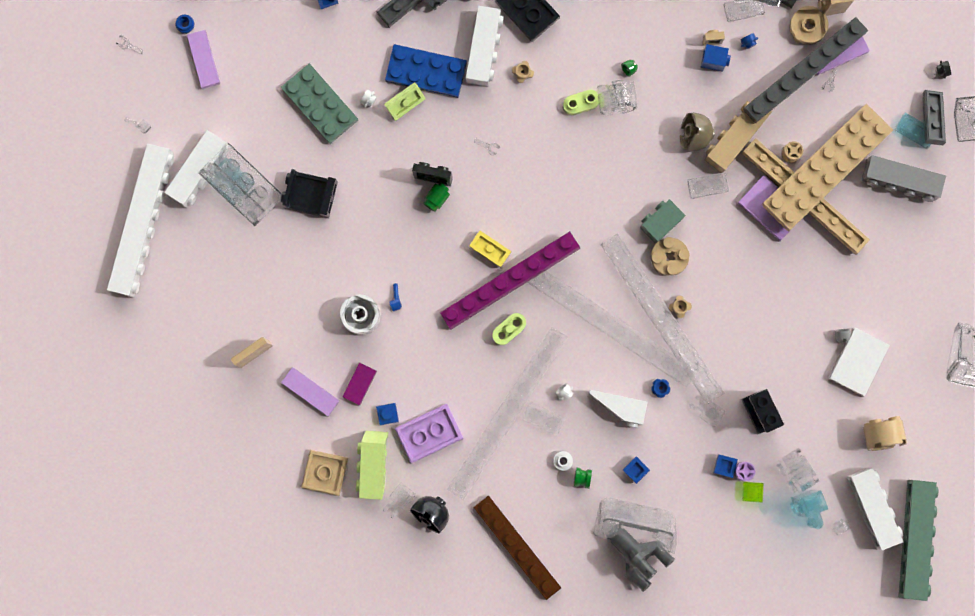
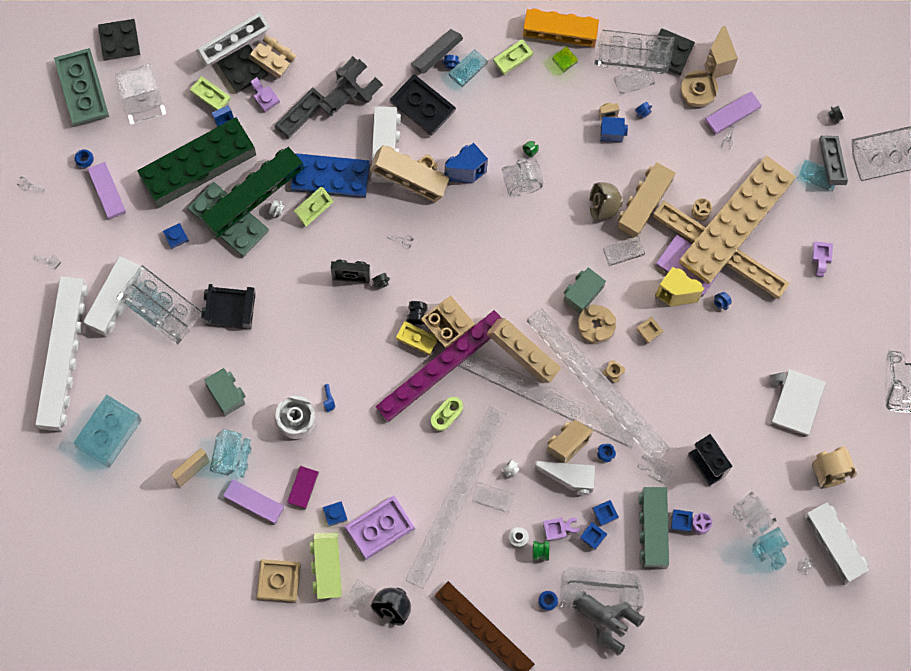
camera: 15 degrees left, 10 degrees down
green brick [423,183,450,212] -> none
yellowish green plate [563,90,600,115] -> none
clear neon green tile [742,482,764,502] -> none
dark grey plate [743,17,868,124] -> none
light grey brick [862,155,946,202] -> none
sand green brick [898,480,939,601] -> none
none -> clear light blue brick [73,394,142,468]
none -> dark green brick [137,117,256,208]
none -> blue plate [163,223,189,249]
none -> dark green brick [200,146,304,239]
none -> sand green brick [204,368,246,416]
none -> clear light blue brick [210,429,252,478]
none -> tan brick [369,145,449,203]
none -> pearl dark grey plate [372,273,390,289]
none -> black wheel [406,301,428,325]
none -> tan slope [421,295,475,348]
none -> blue slope [444,142,488,183]
none -> tan brick [486,318,561,383]
none -> blue plate [538,591,558,611]
none -> lavender plate [543,517,579,541]
none -> tan slope [546,420,593,463]
none -> blue plate [592,500,619,526]
none -> tan plate [636,316,663,344]
none -> sand green brick [638,487,669,569]
none -> light yellow slope [655,267,704,306]
none -> blue plate [714,292,732,310]
none -> lavender plate [812,242,833,277]

